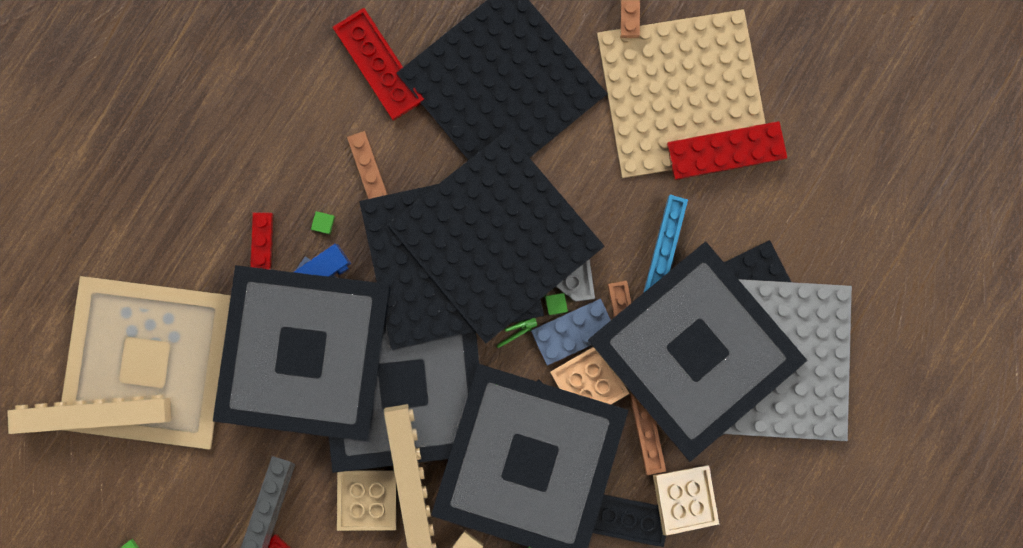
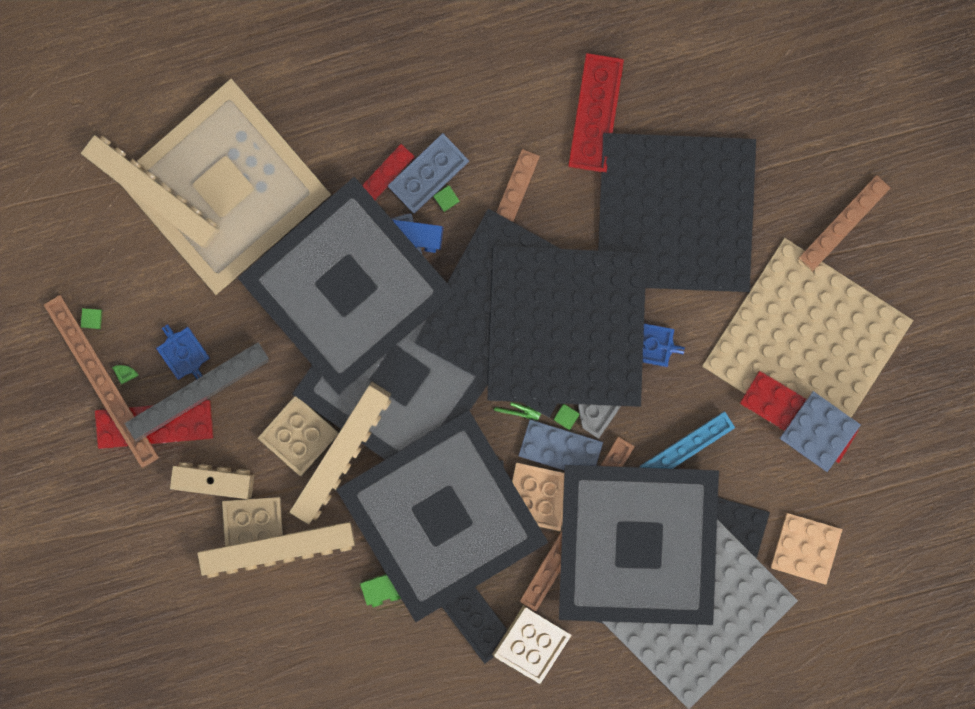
camera: 35 degrees right, 5 degrees up
none -> blue plate [156,324,211,380]
none -> sand blue plate [388,133,469,214]
none -> blue plate [643,324,685,367]
none -> light nougat plate [770,513,843,584]
none -> sand blue plate [779,391,861,472]

